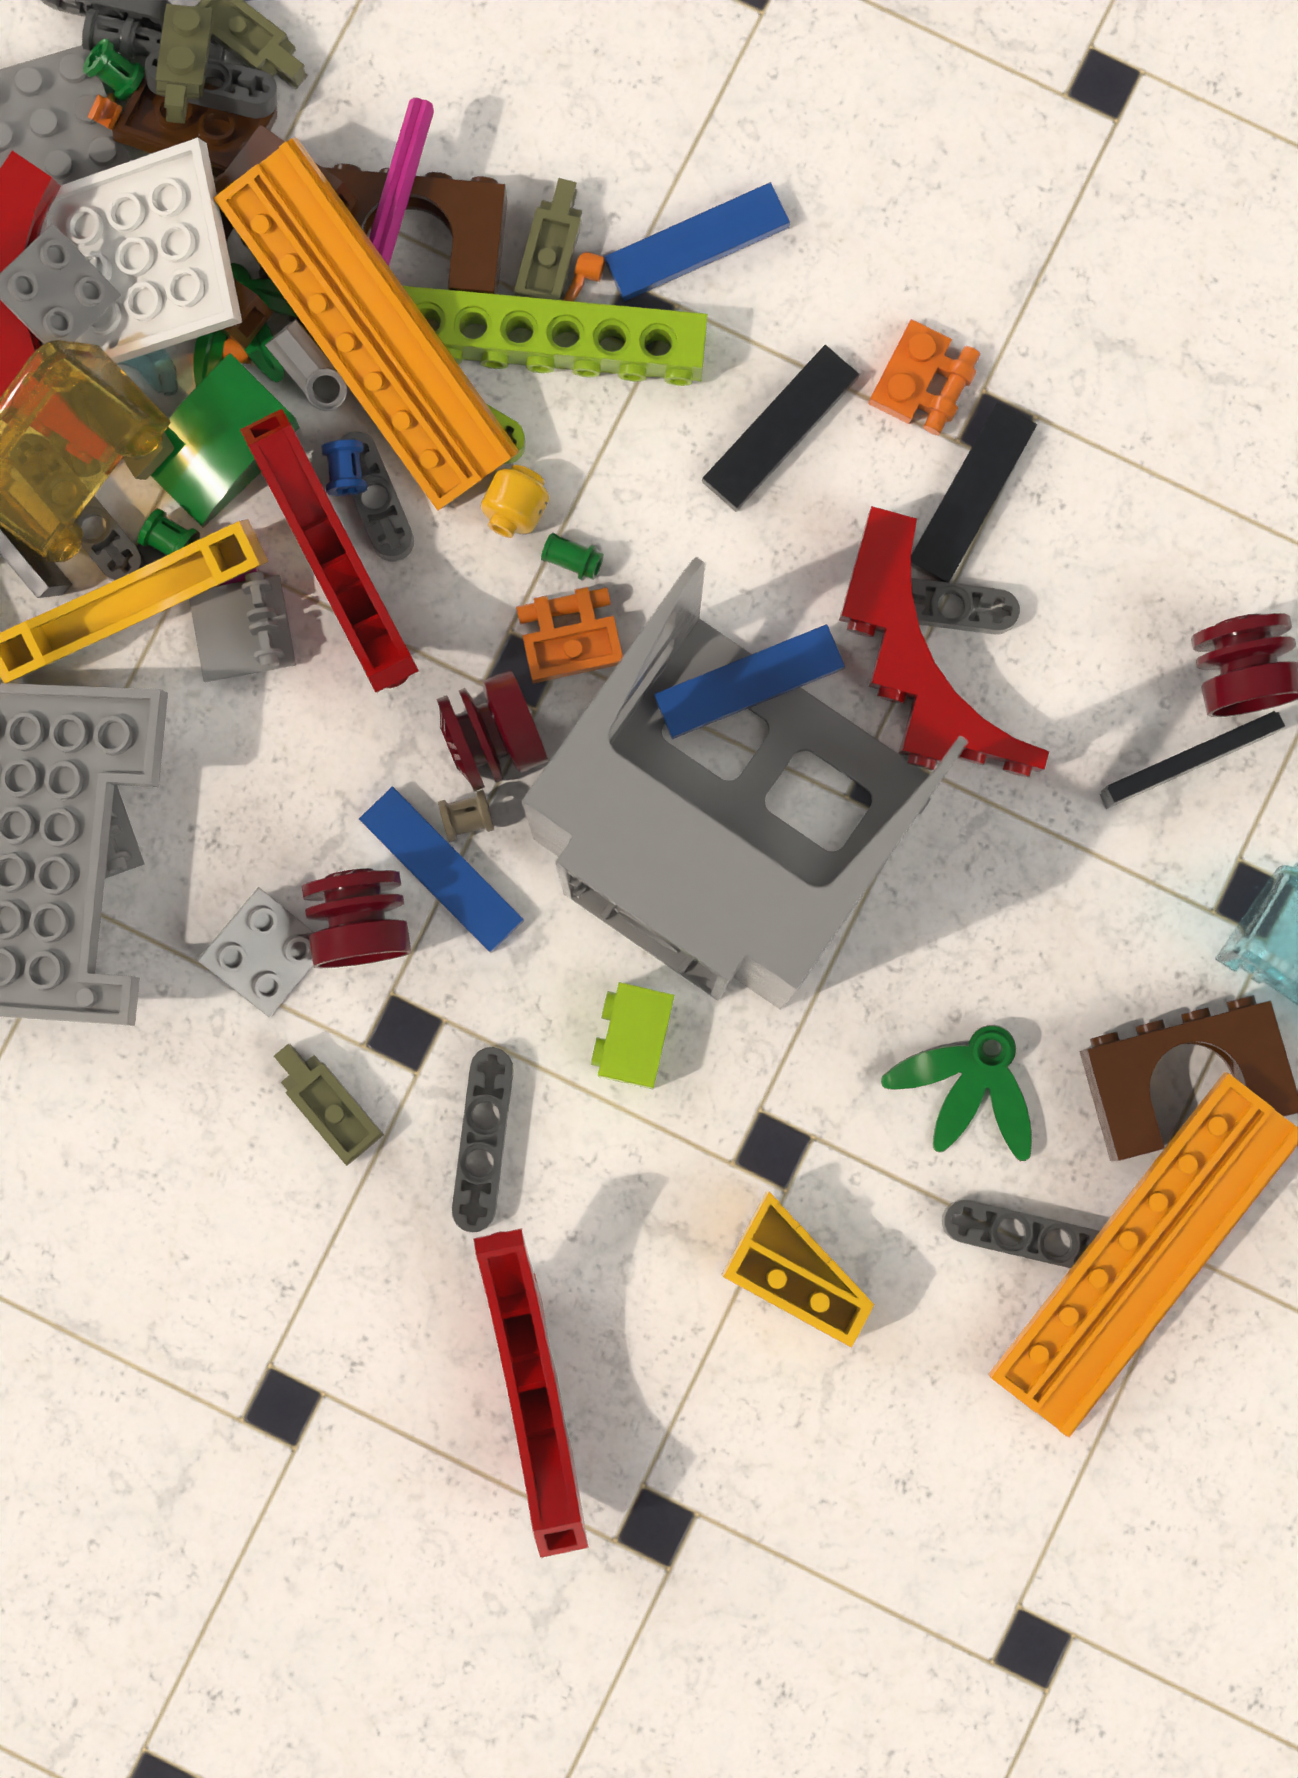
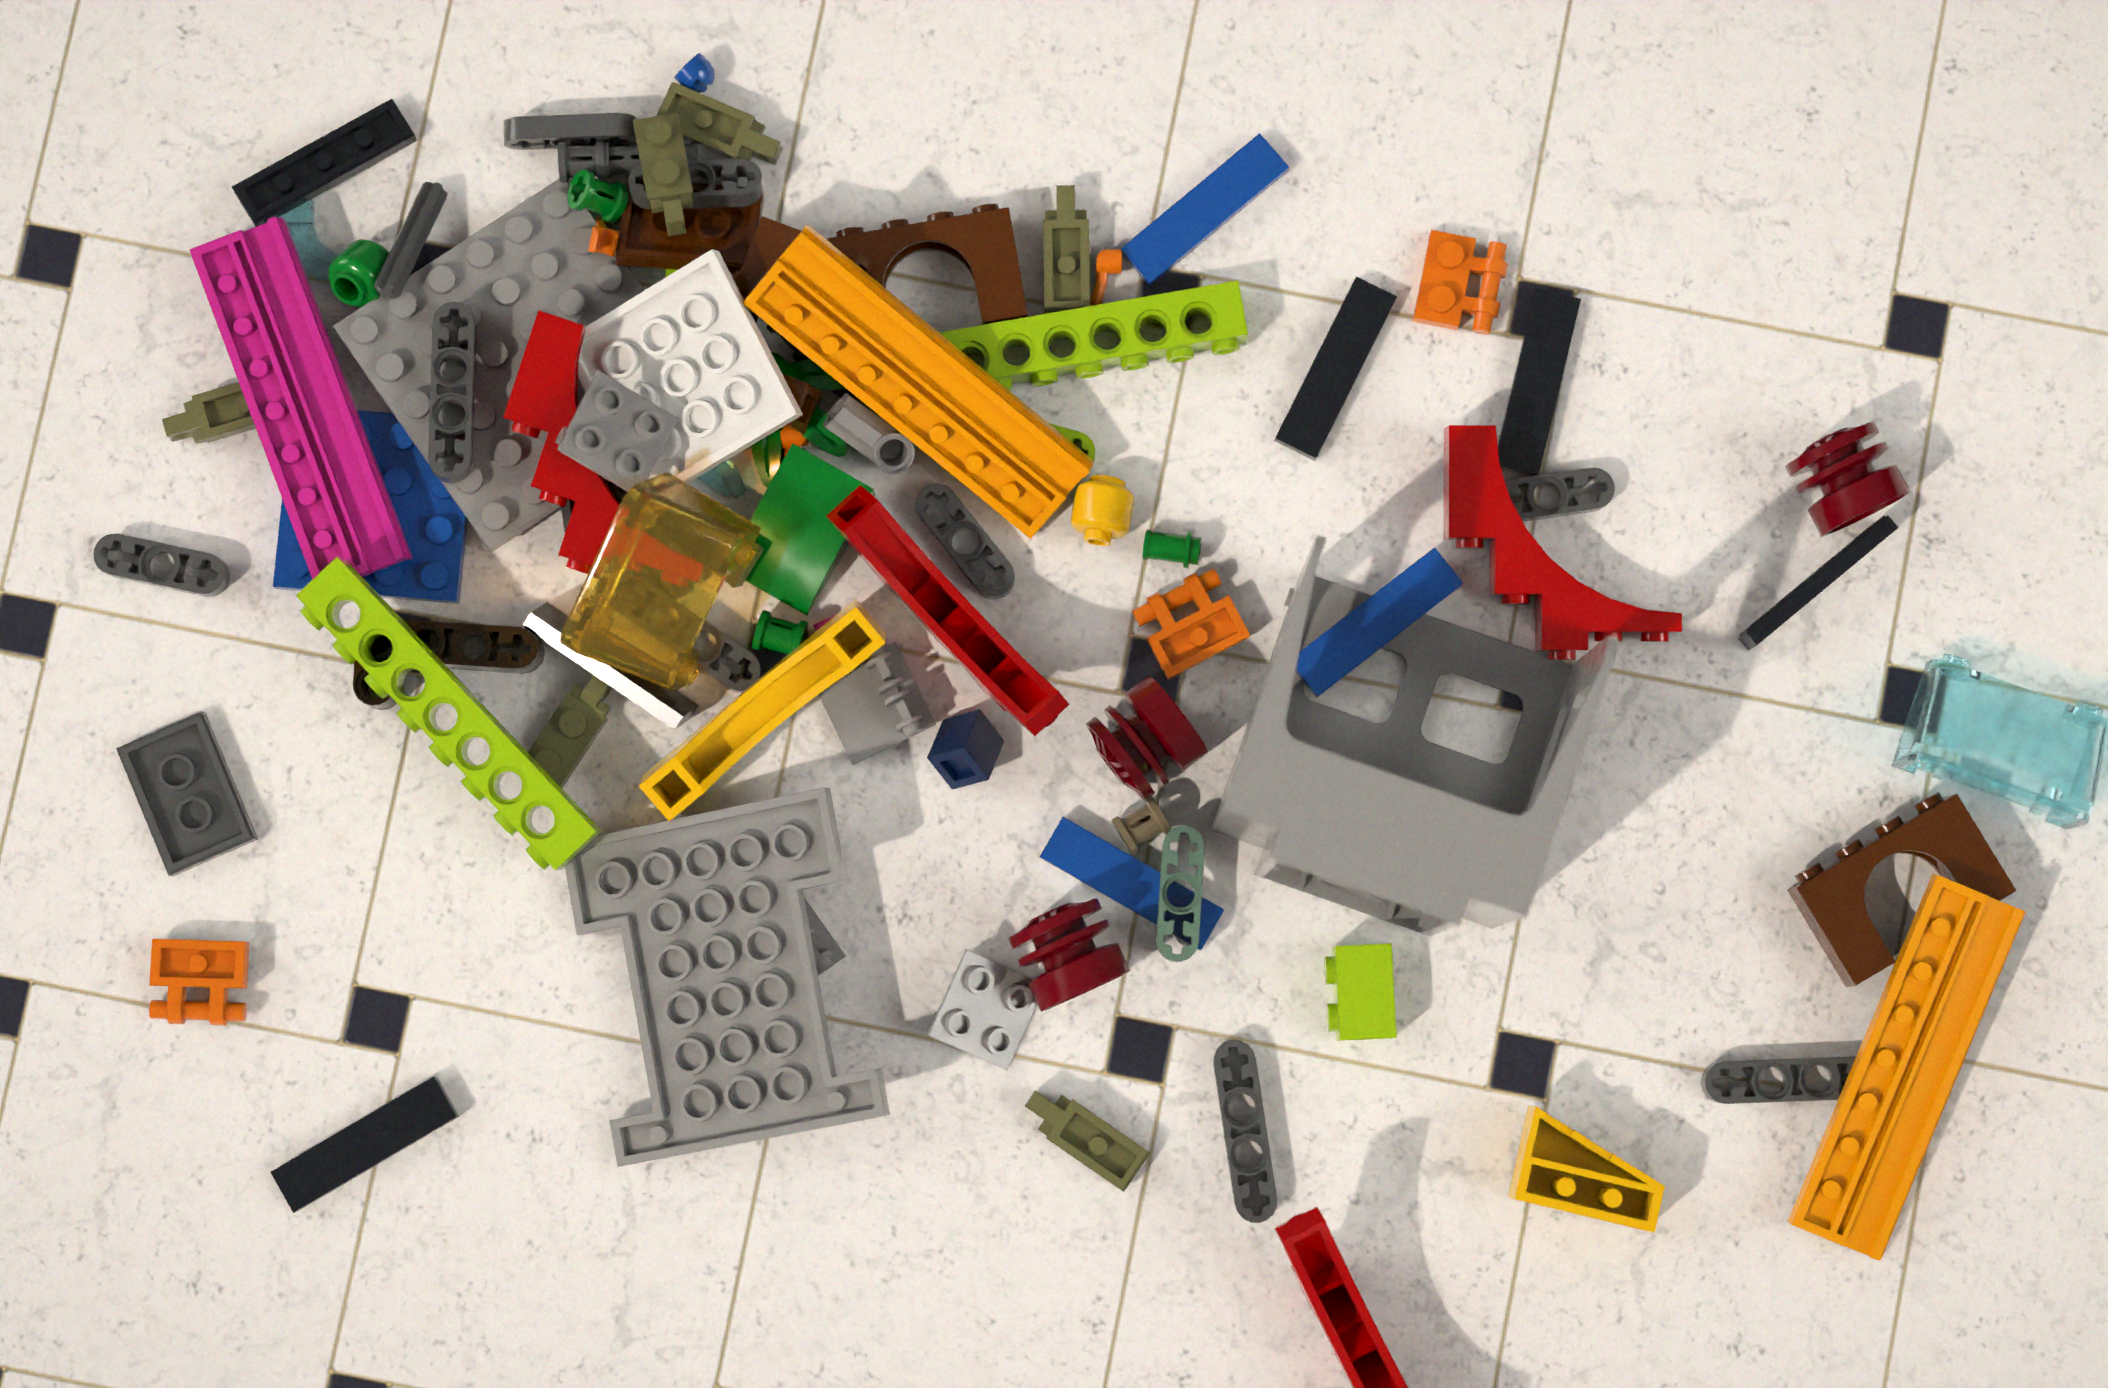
camera: 10 degrees left, 0 degrees up
blue bush [321,439,368,496] -> none
dark pink axle [369,97,434,266] -> none
green plant [881,1025,1032,1161] -> none
none -> dark blue panel [927,709,1004,790]
none -> sand green beam [1156,825,1205,962]

